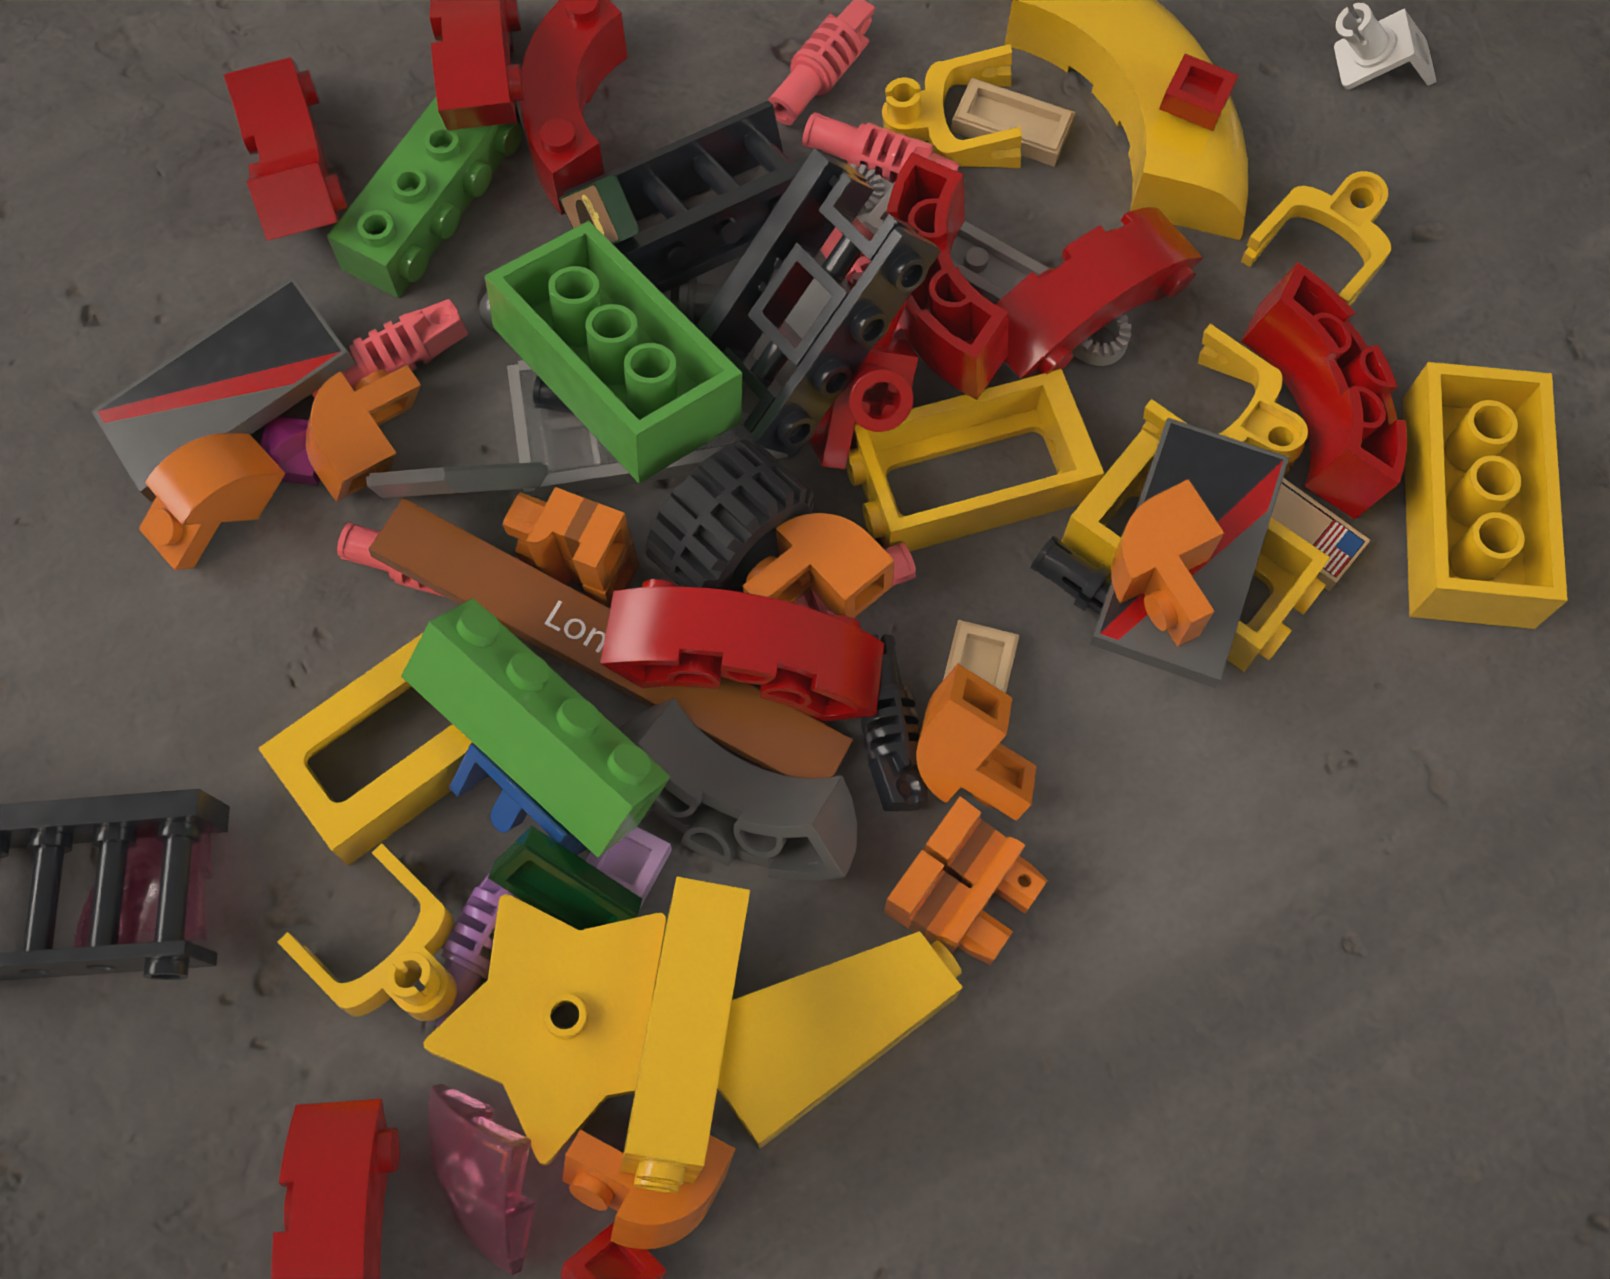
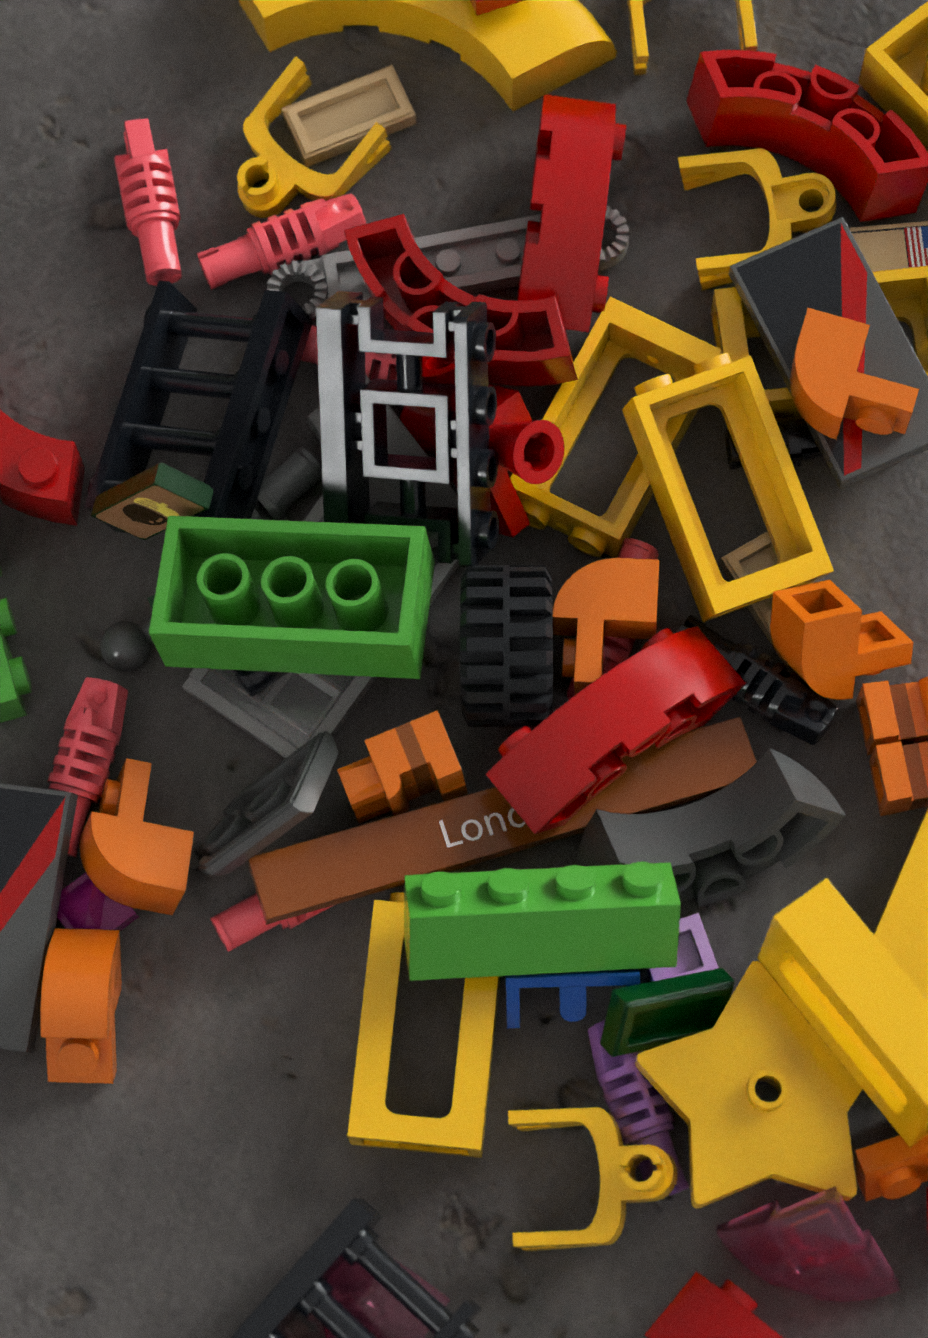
camera: 40 degrees left, 5 degrees up
none -> yellow piece [622,353,834,622]

